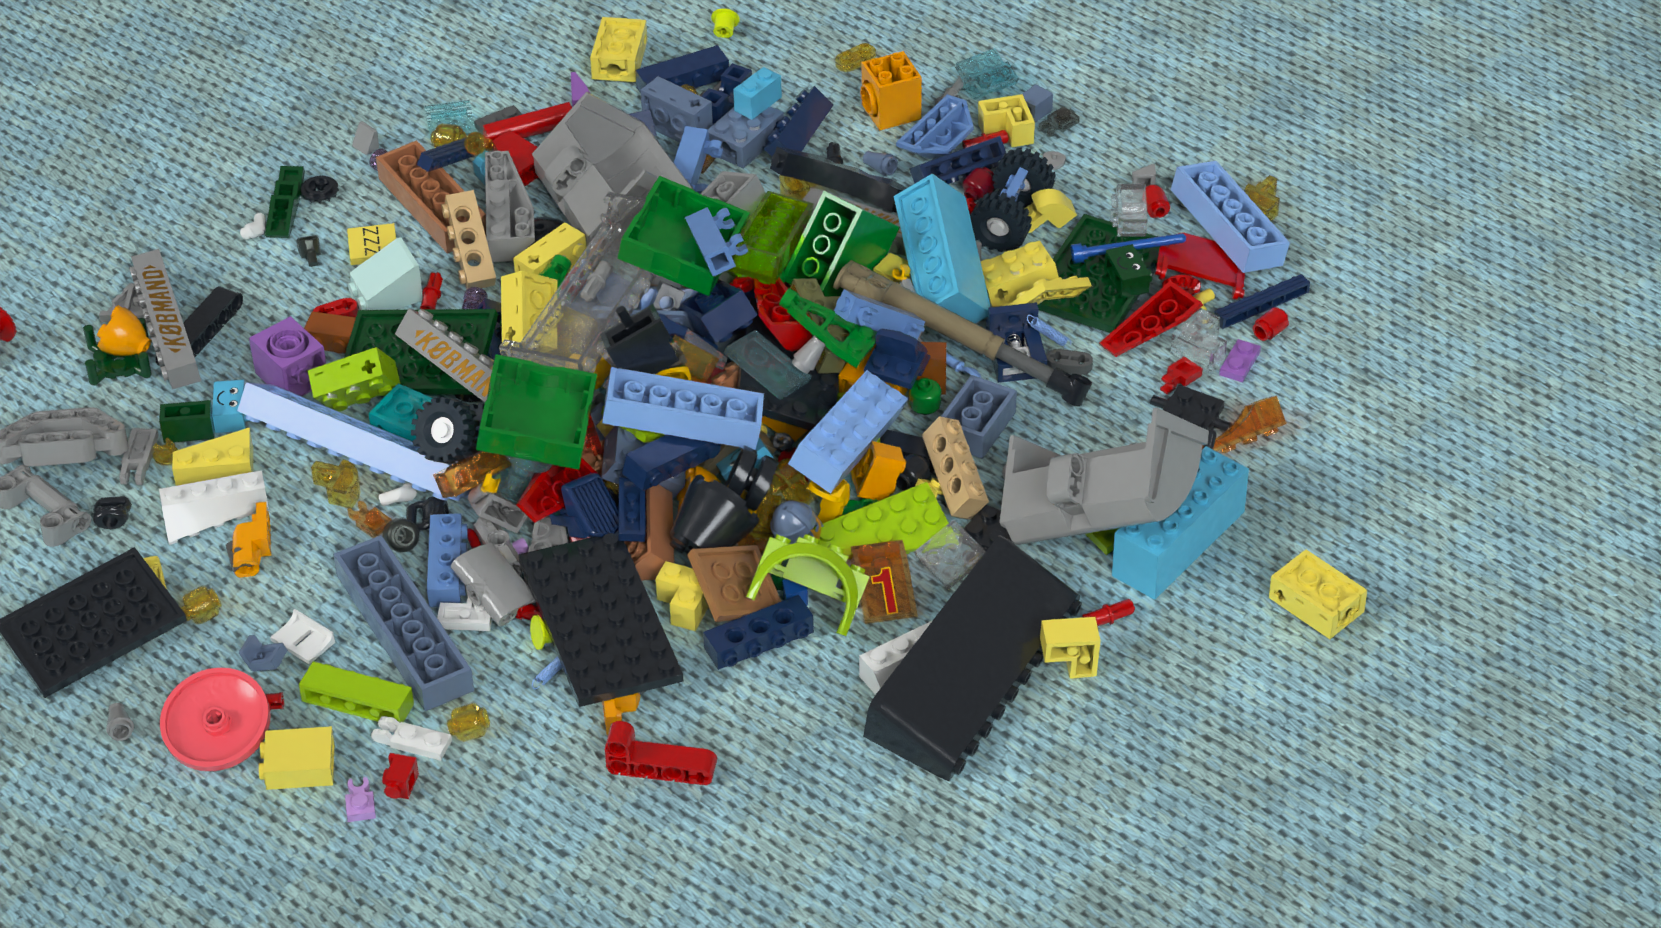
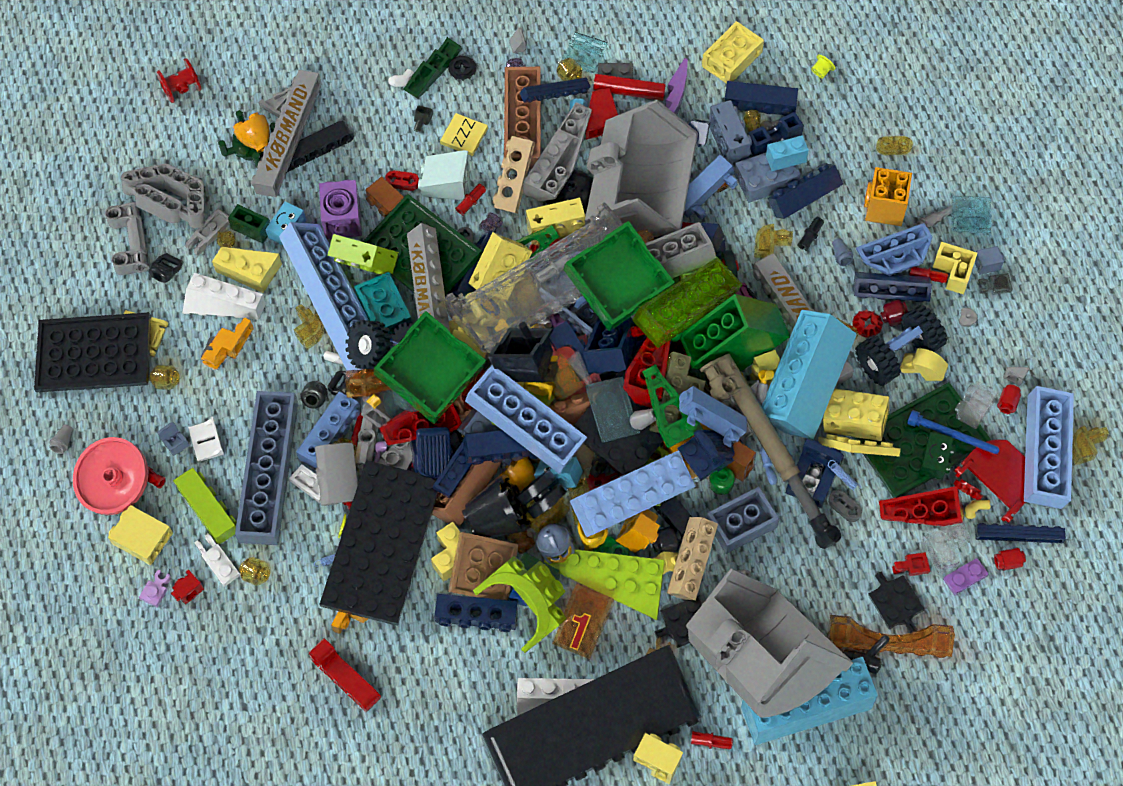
camera: 35 degrees right, 20 degrees up
clear orange plate [347,501,392,538] -> none
clear yellow cone [464,132,493,155] -> none
medium blue brick [685,207,748,276] -> none
black arch [770,146,907,213] -> none
clear plate [914,520,986,590] -> none

